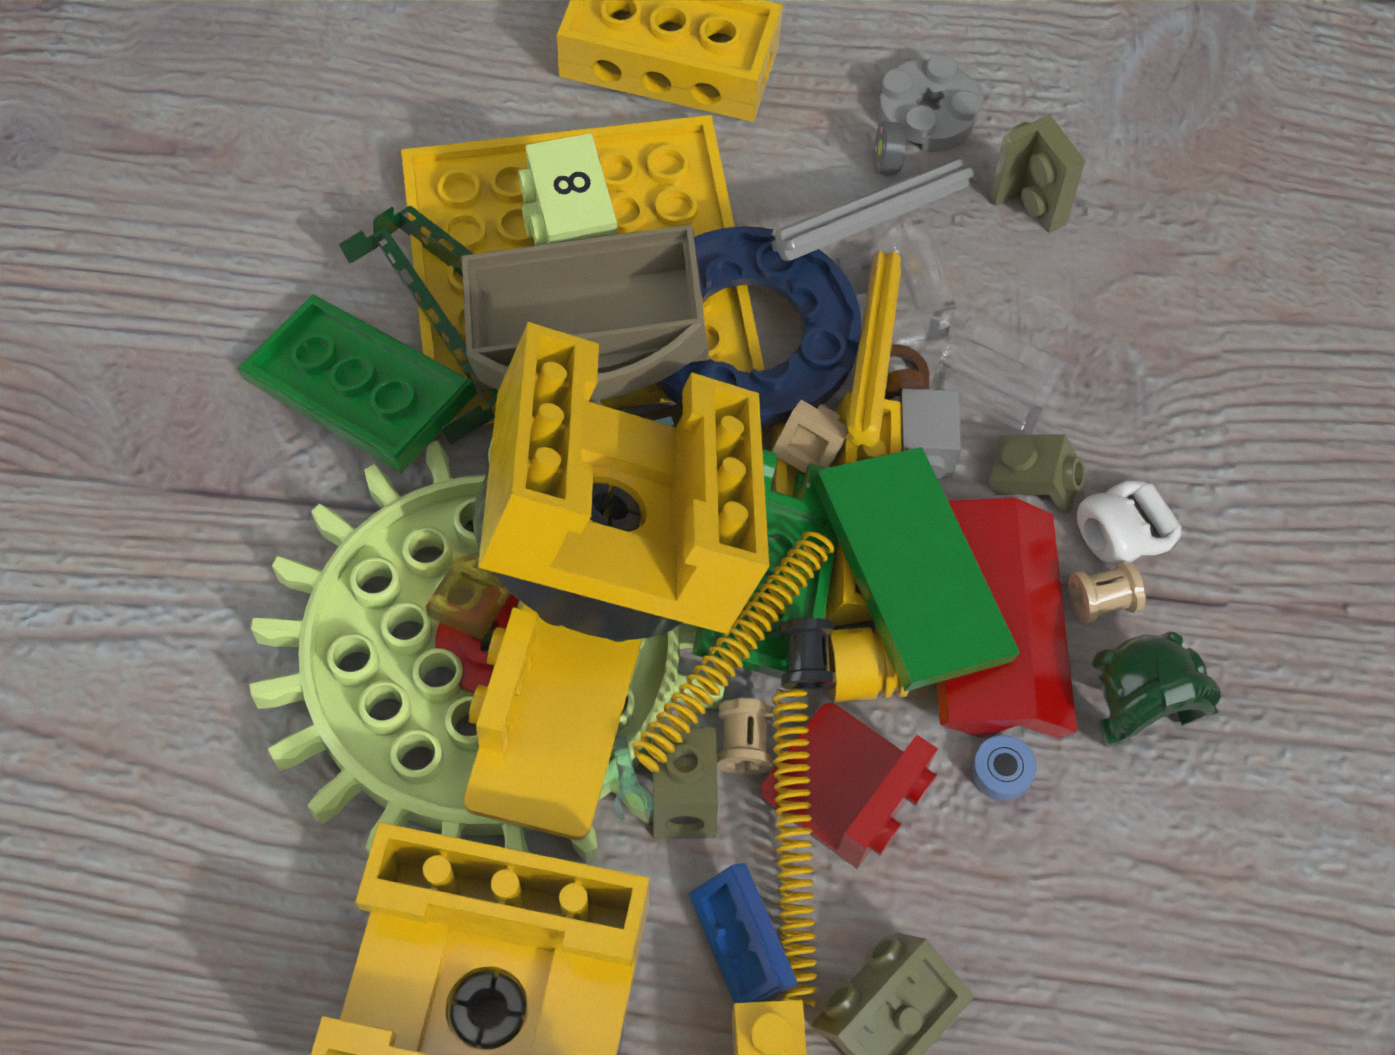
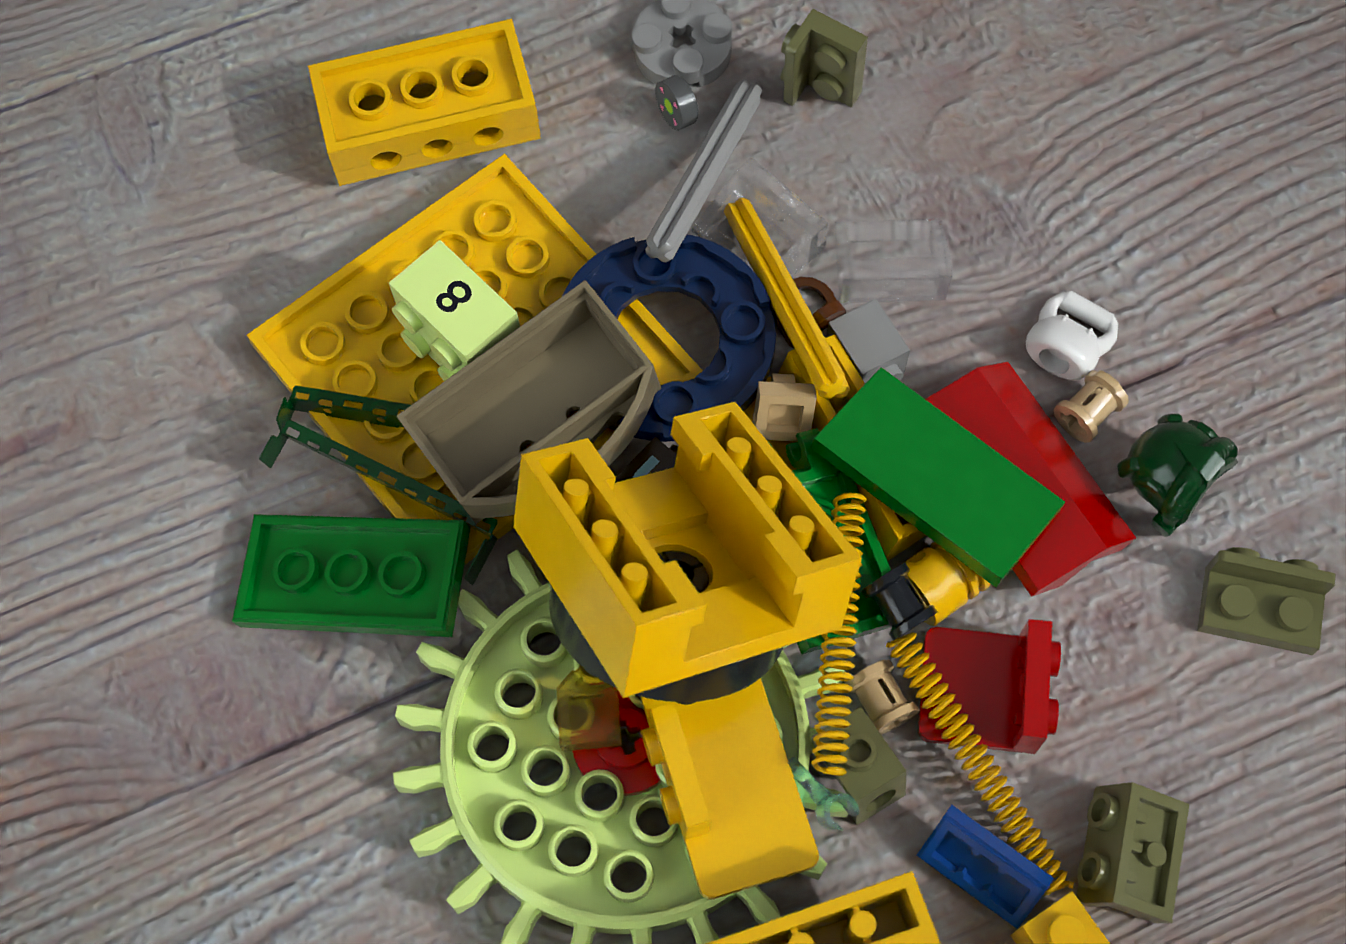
camera: 25 degrees left, 5 degrees up
medium blue tile [971,735,1036,801] -> none
olive bracket [988,434,1085,511] -> none
none -> olive bracket [1197,547,1336,655]

